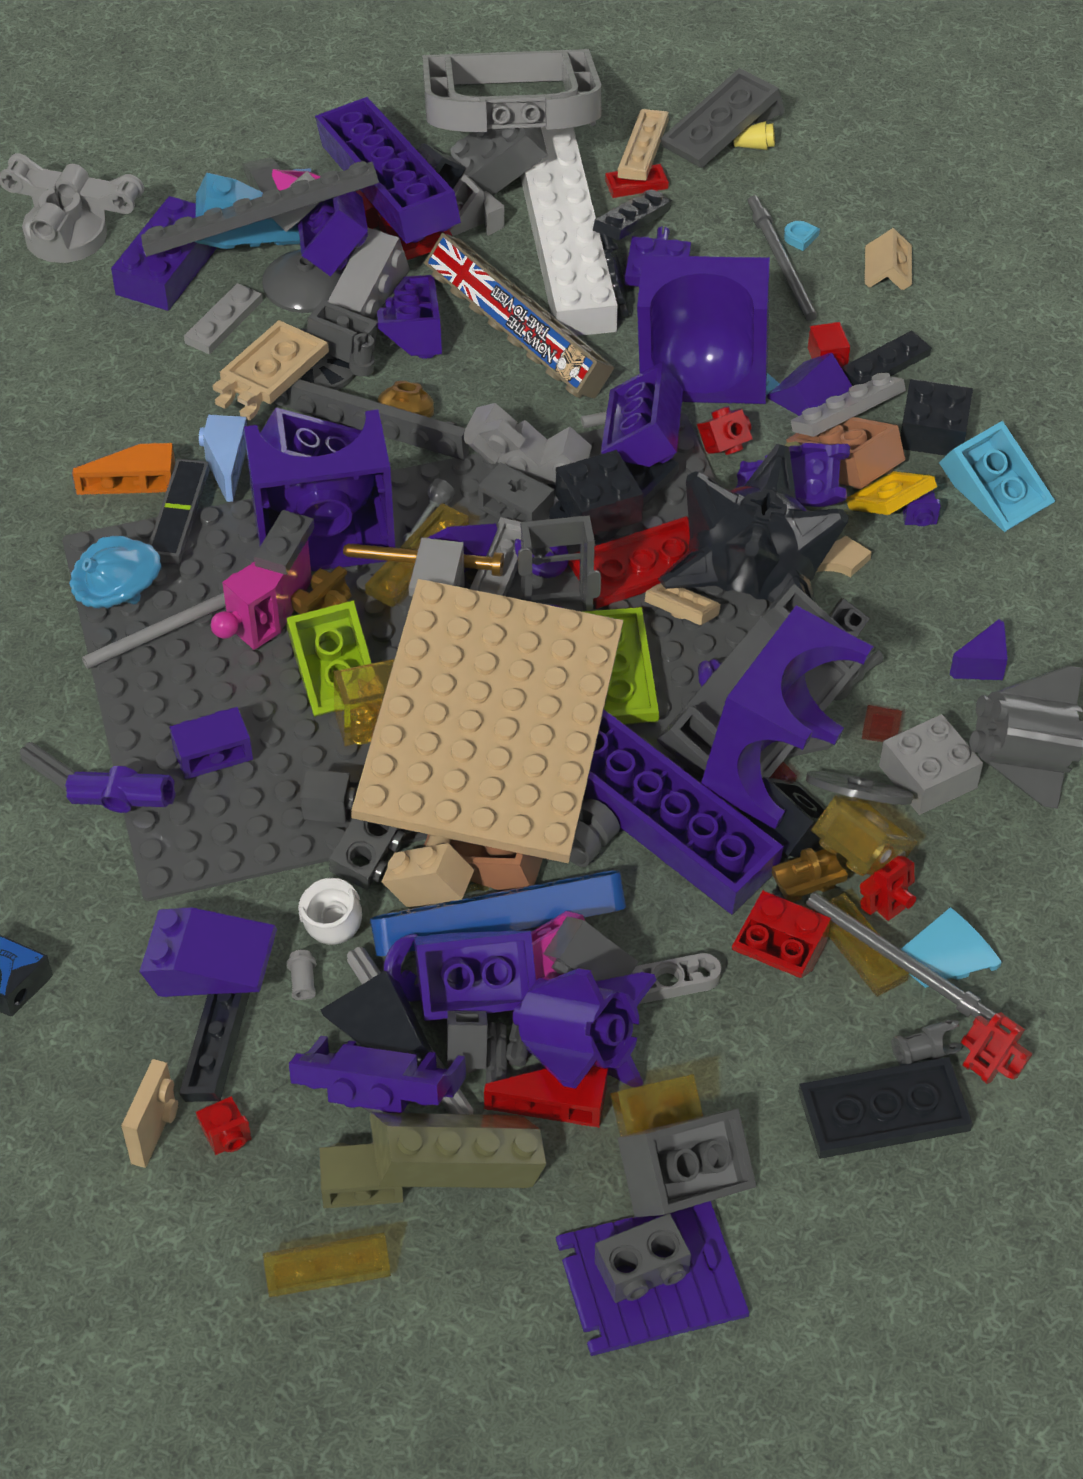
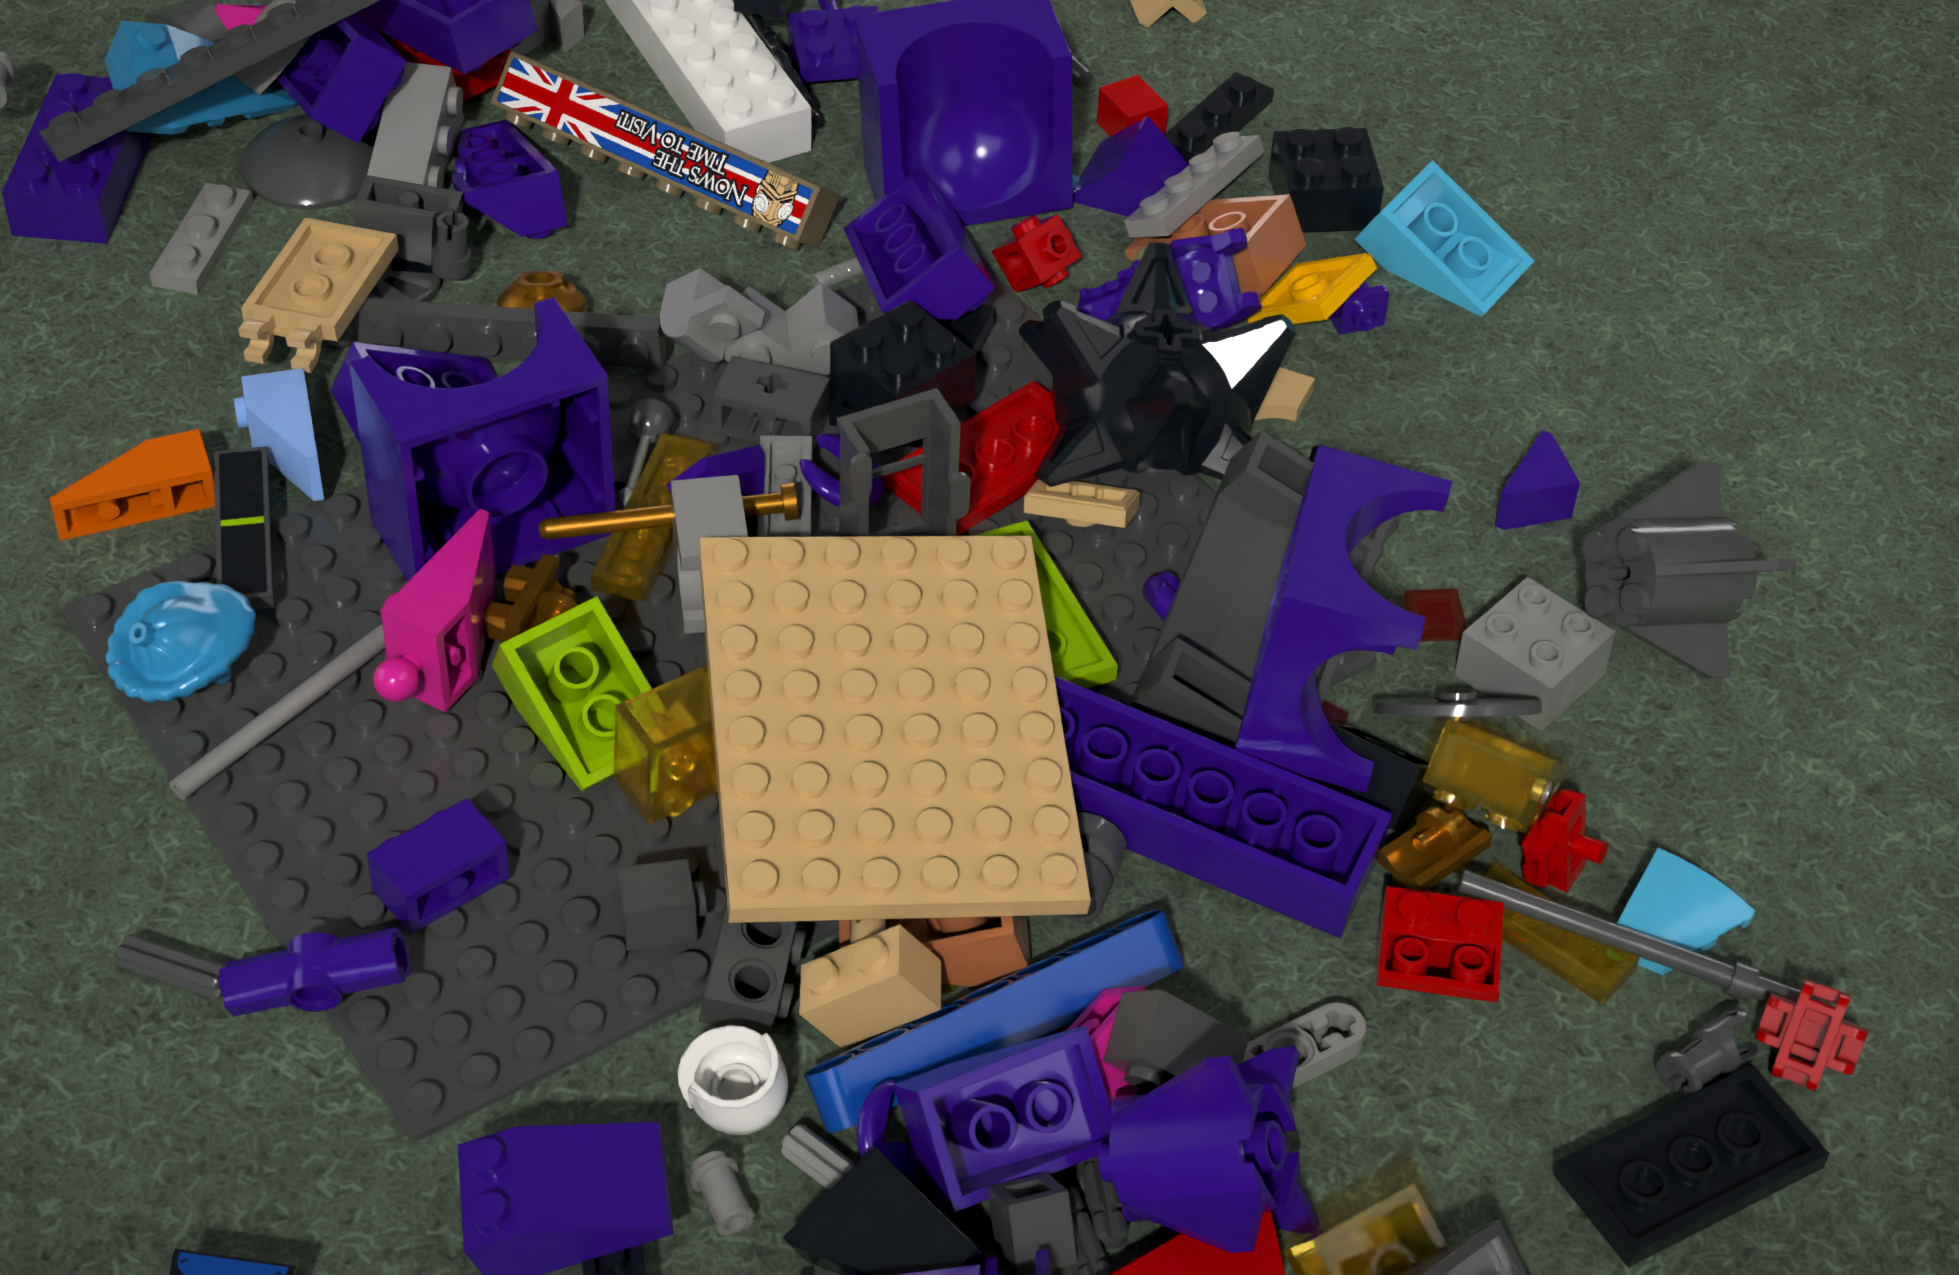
camera: 20 degrees left, 5 degrees down
dark grey plate [254,510,315,575] -> none

